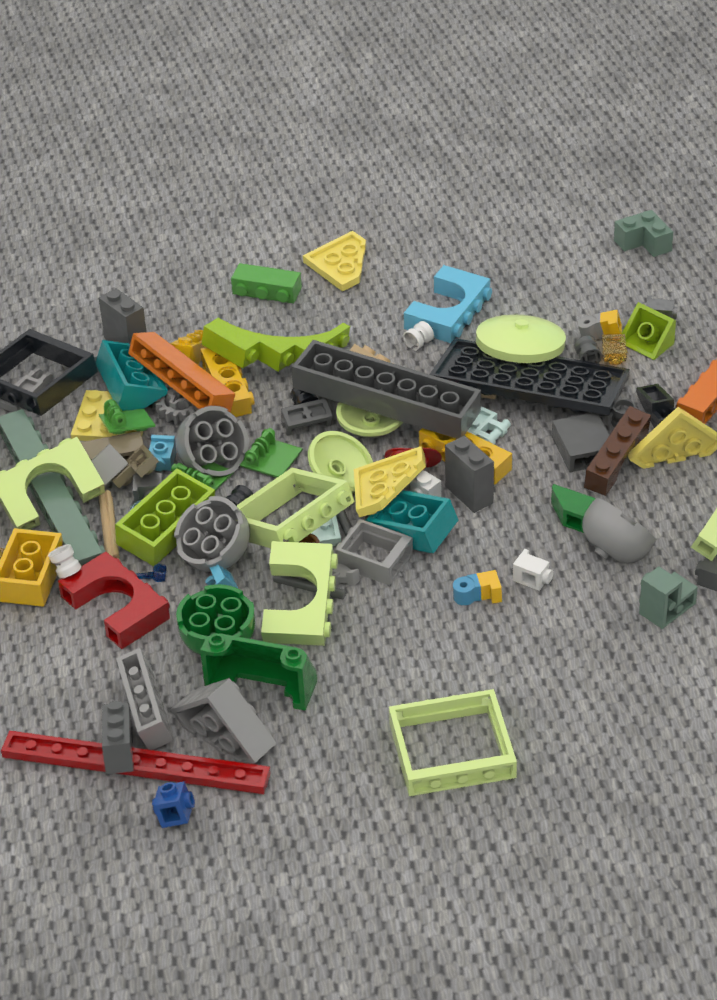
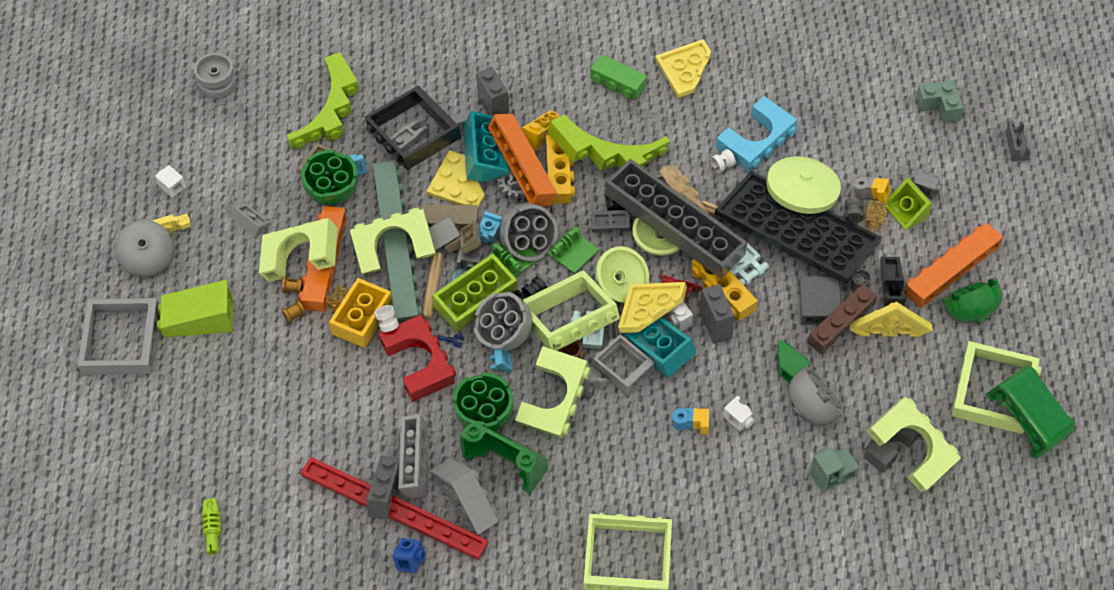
camera: 15 degrees right, 15 degrees up
bright green hinge [99,399,155,434] -> none

